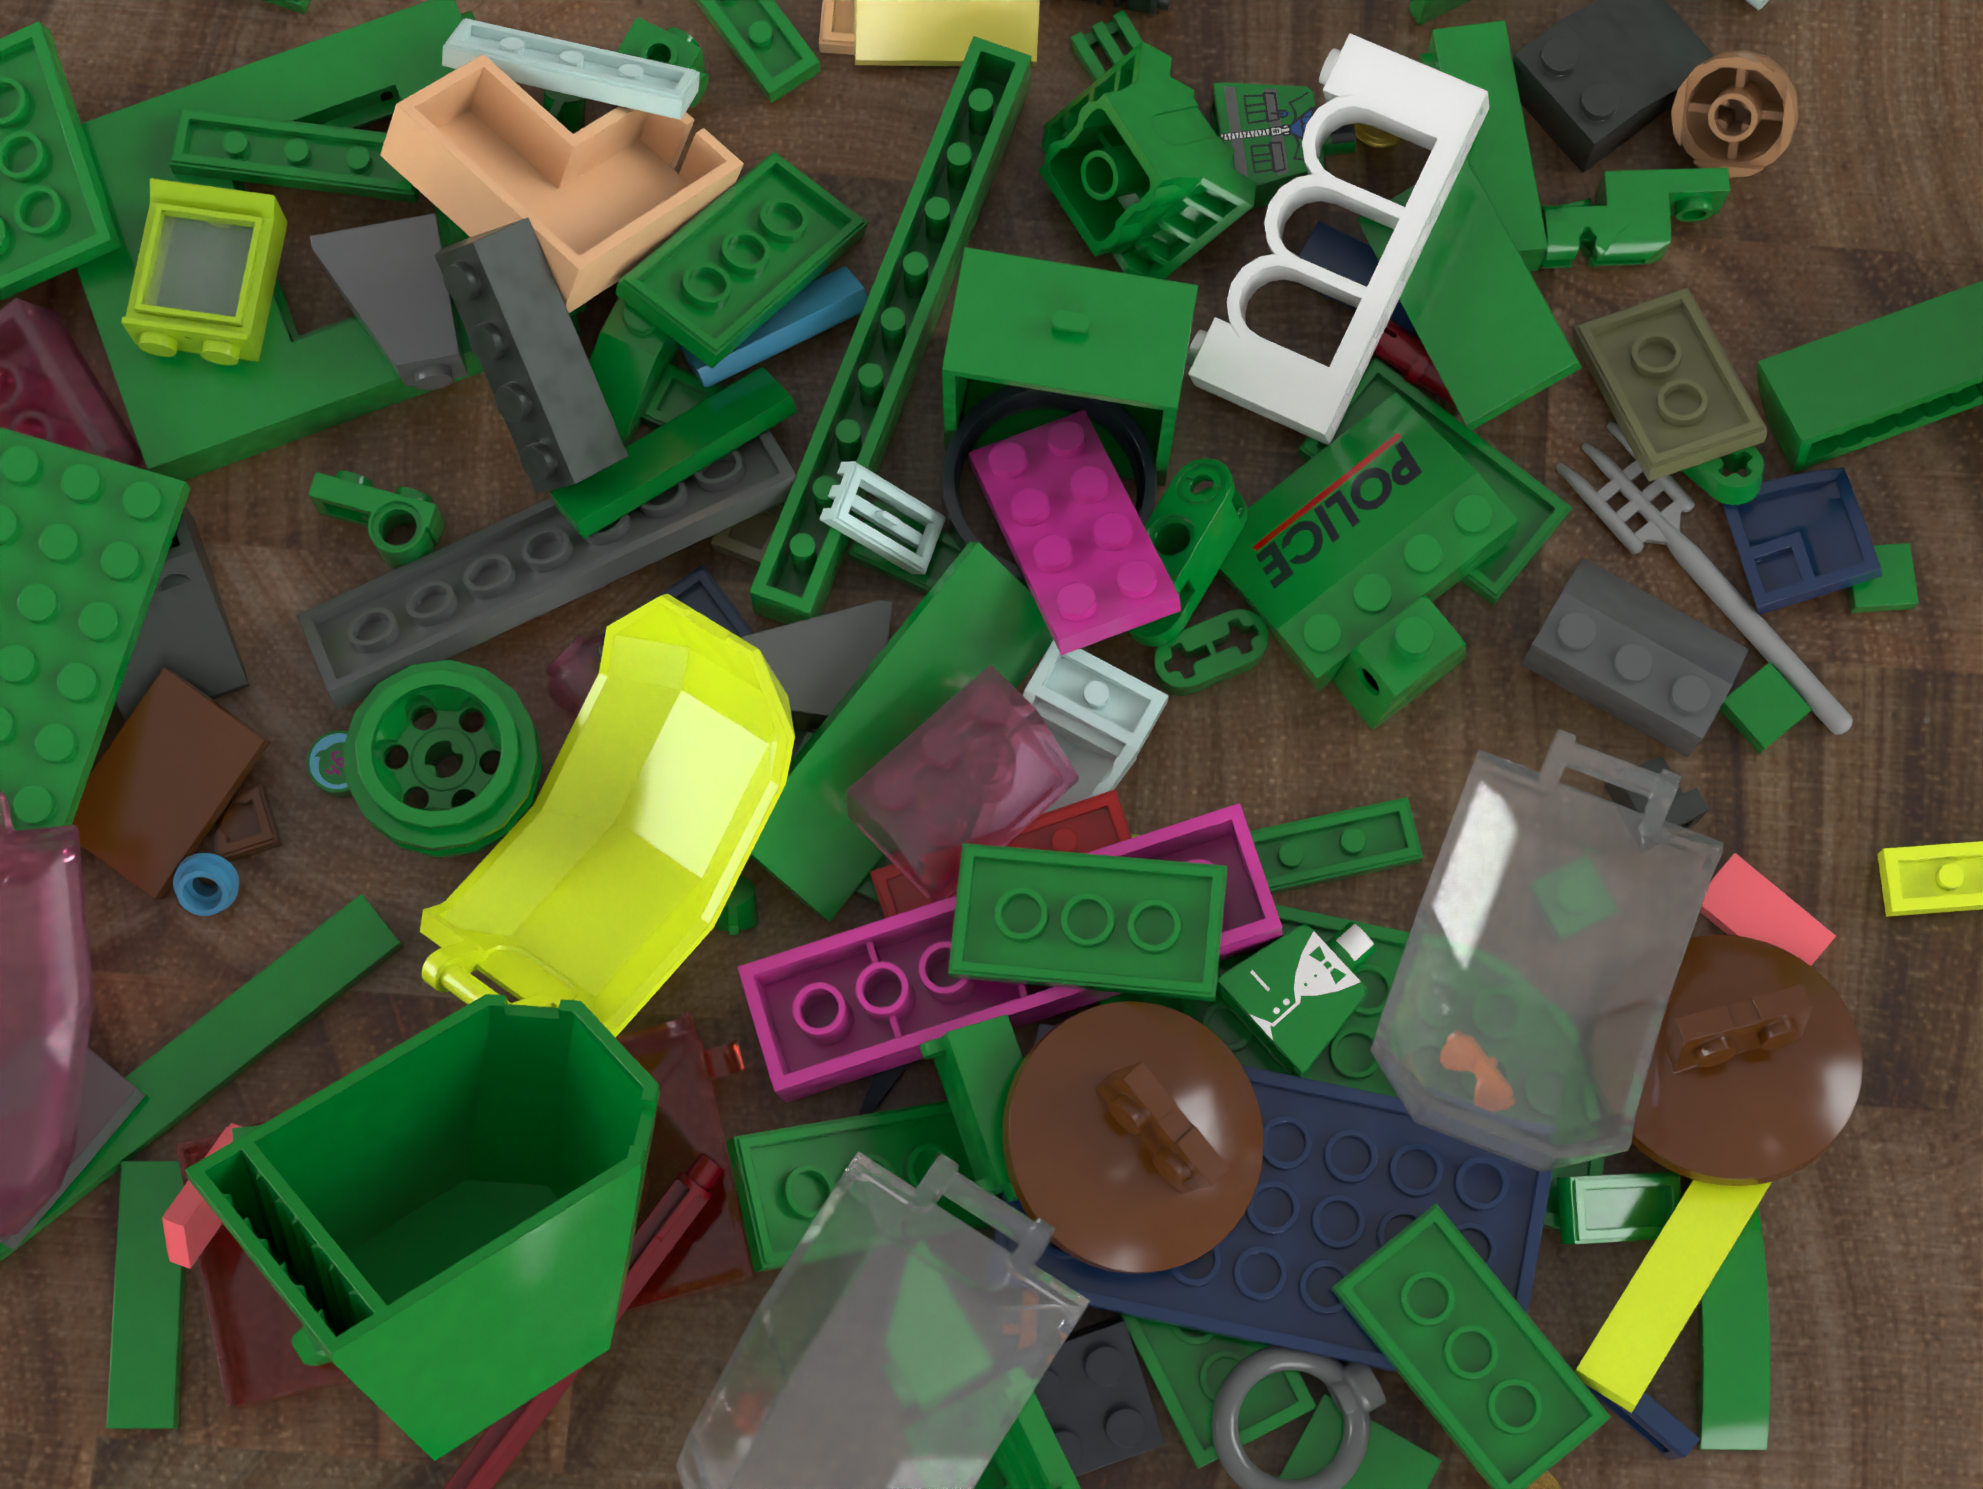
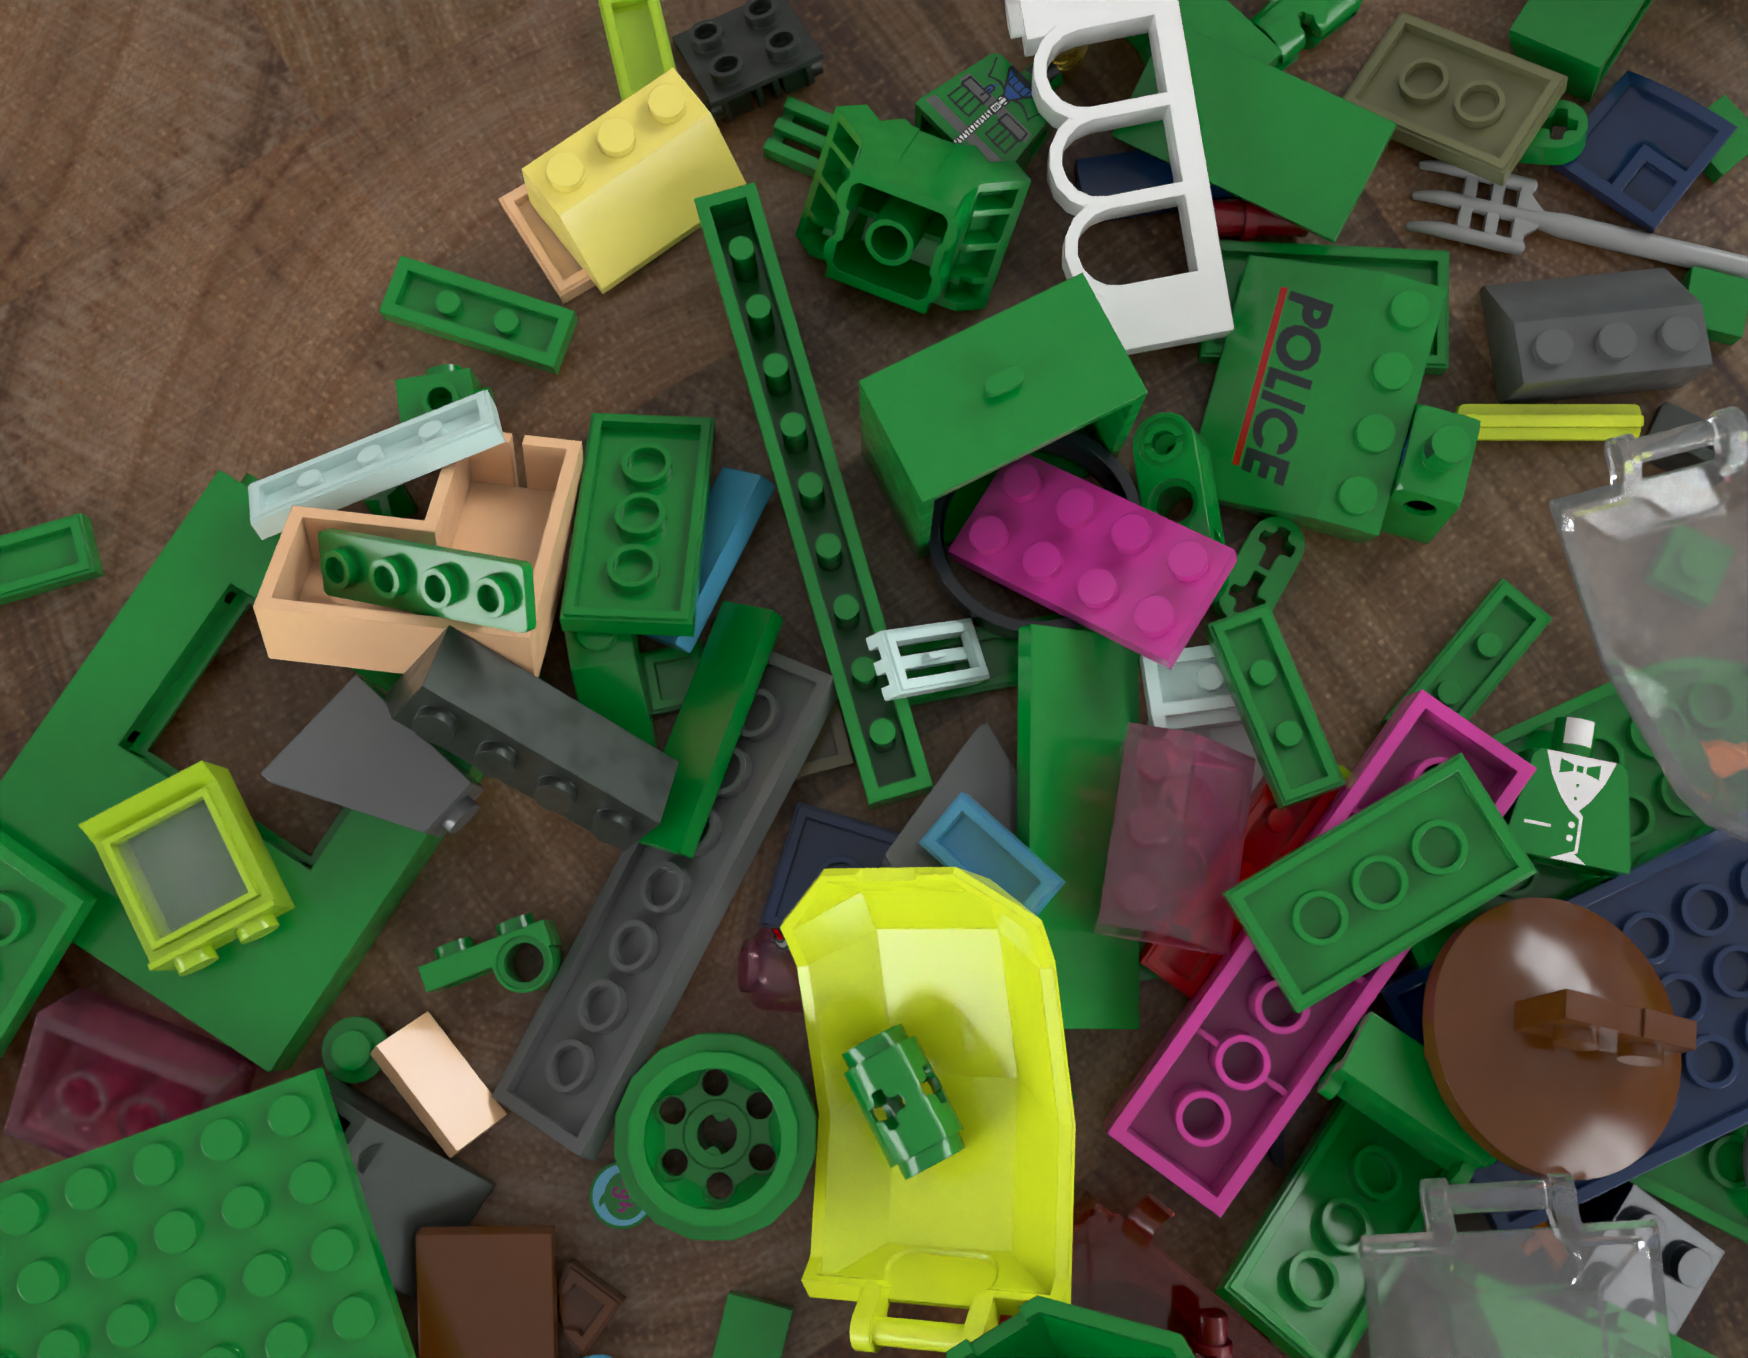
camera: 35 degrees left, 5 degrees up
green tile [169,107,420,203] -> none
none -> green bracket [318,528,536,633]
none -> green plate [321,1016,388,1083]
none -> light nougat tile [370,1011,507,1158]
none -> green piece [842,1023,966,1180]
none -> dark azure tile [919,792,1066,916]
none -> green tile [1204,603,1345,810]
none -> neon yellow axle [1455,404,1644,441]

